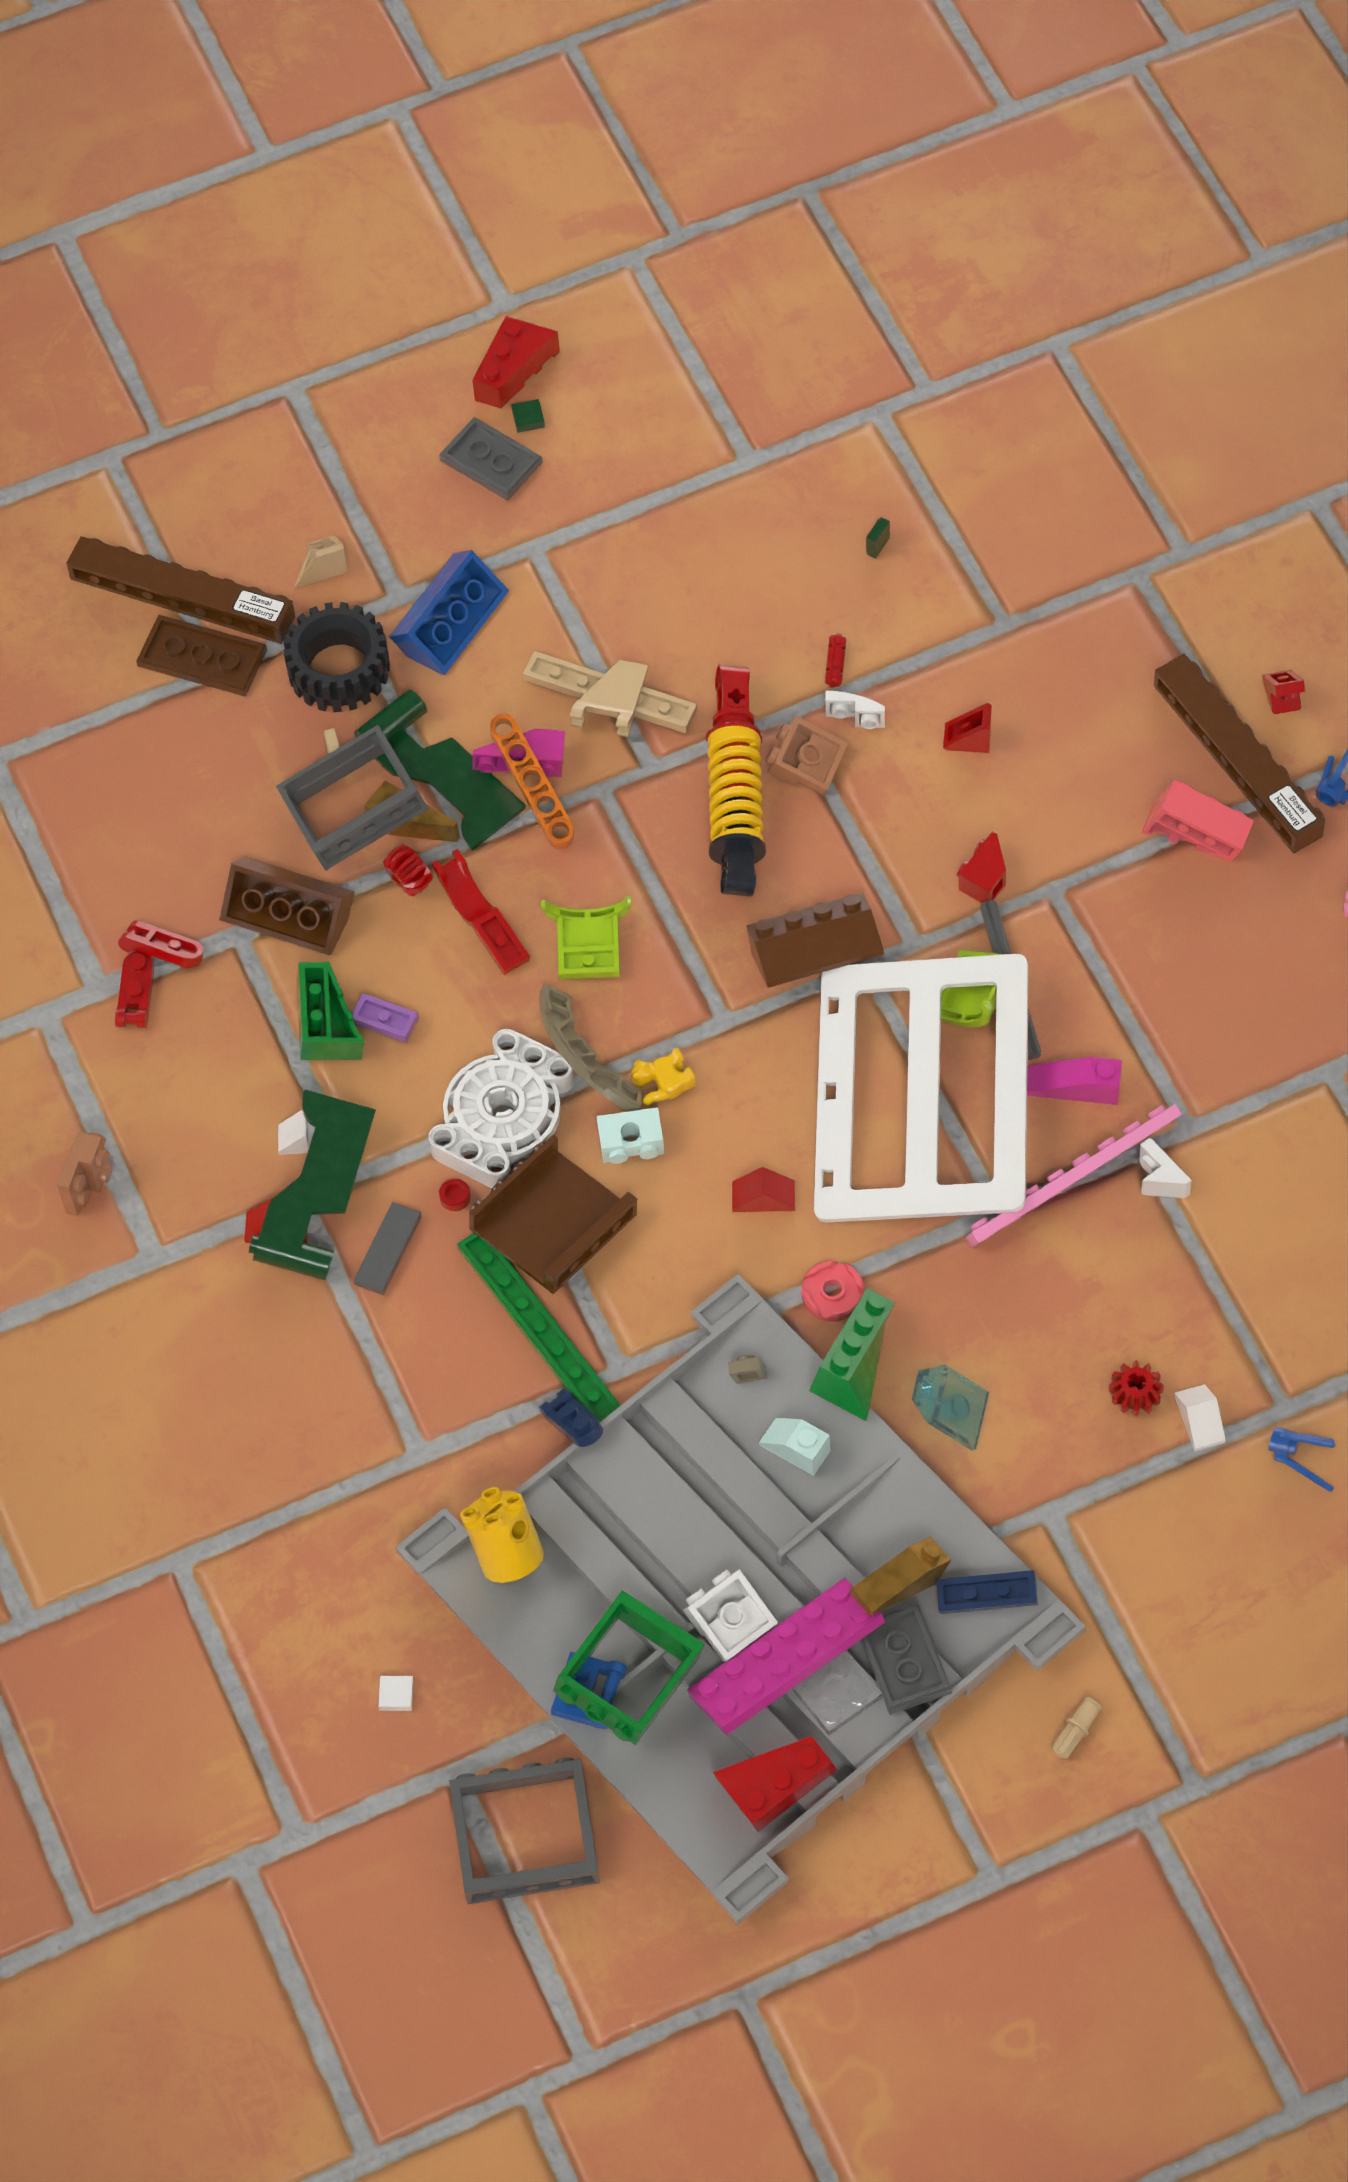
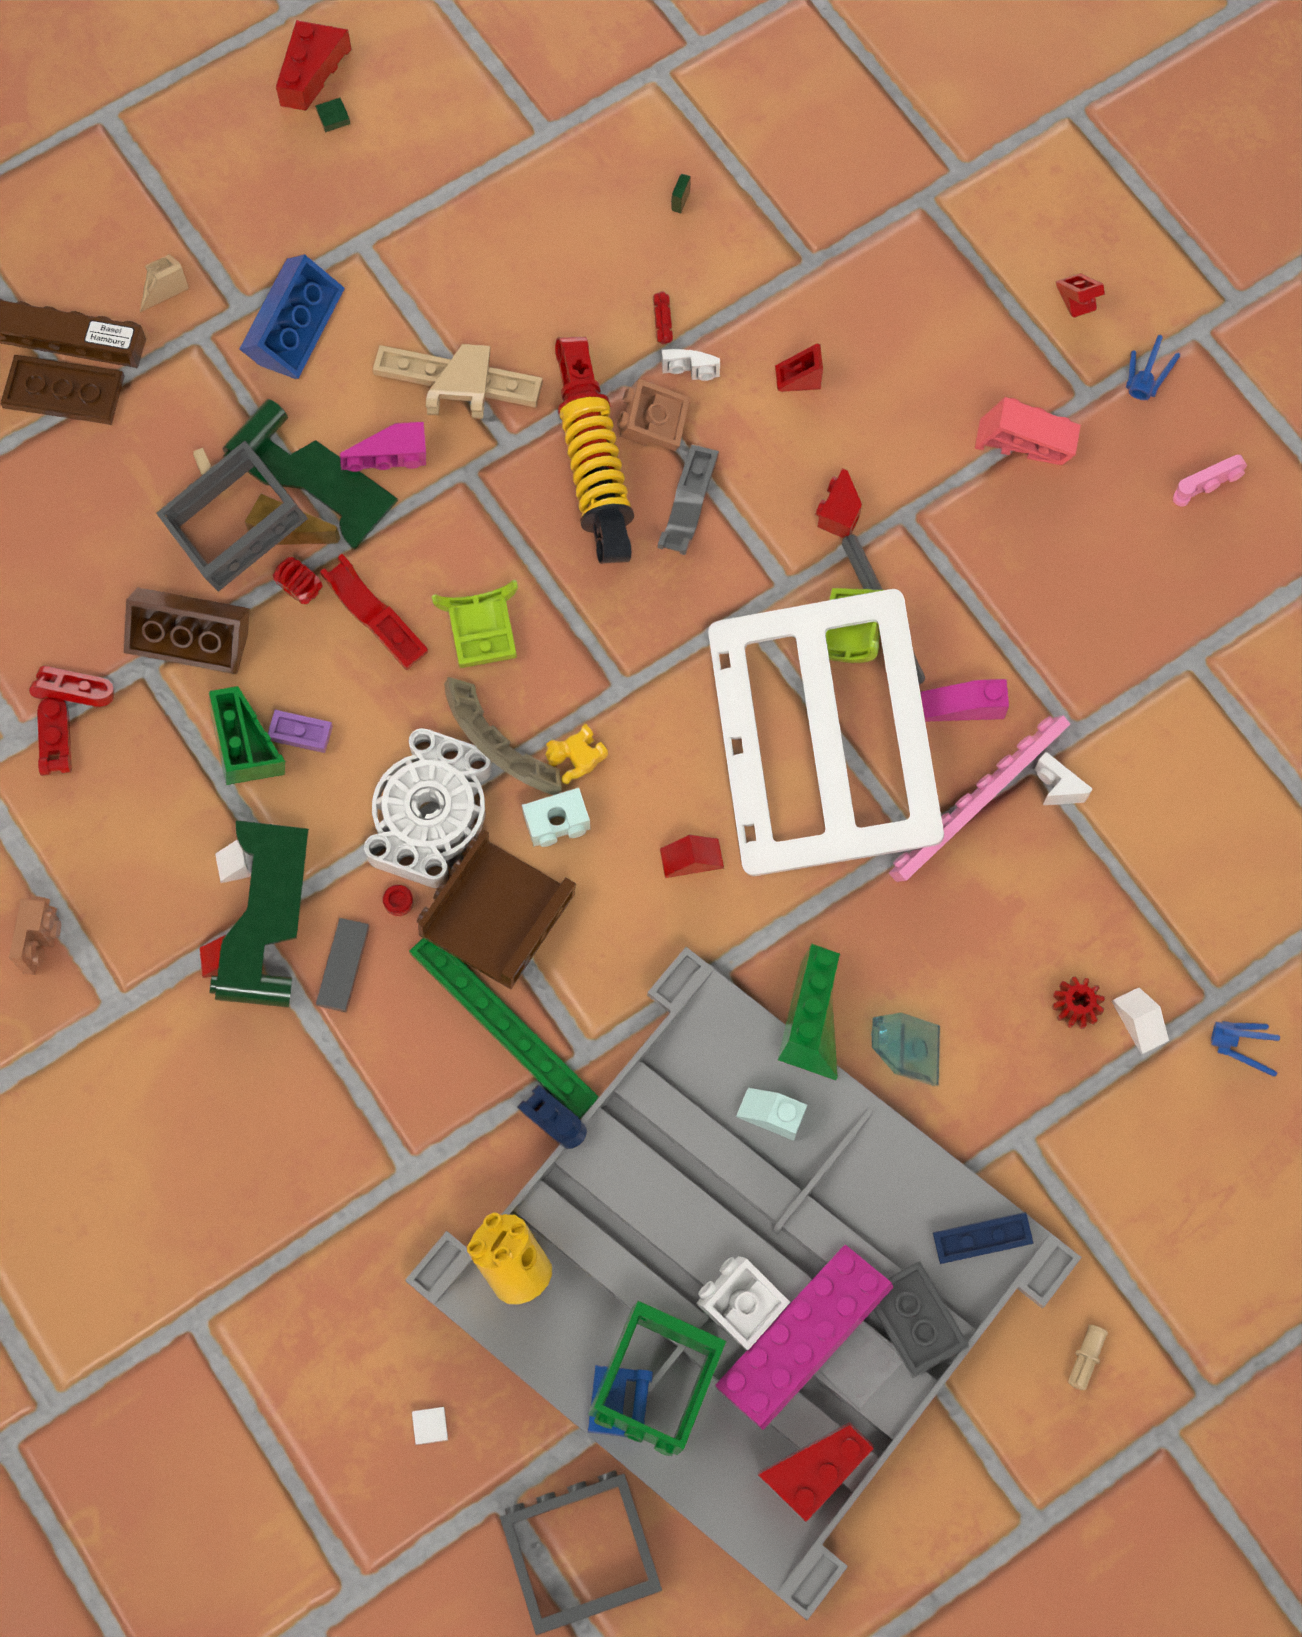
camera: 15 degrees left, 10 degrees up
black tyre [283,602,390,712] -> none
dark grey tile [439,417,543,501] -> none
orange beam [490,713,574,849] -> none
dark tan plate [728,1355,767,1384] -> none
reddish brown slope [746,892,884,988] -> none
coral tile [801,1261,864,1322] -> none
pearl gold slope [849,1536,951,1616] -> none
reddish brown brick [1154,654,1325,854] -> none
none -> dark grey piece [657,445,719,555]

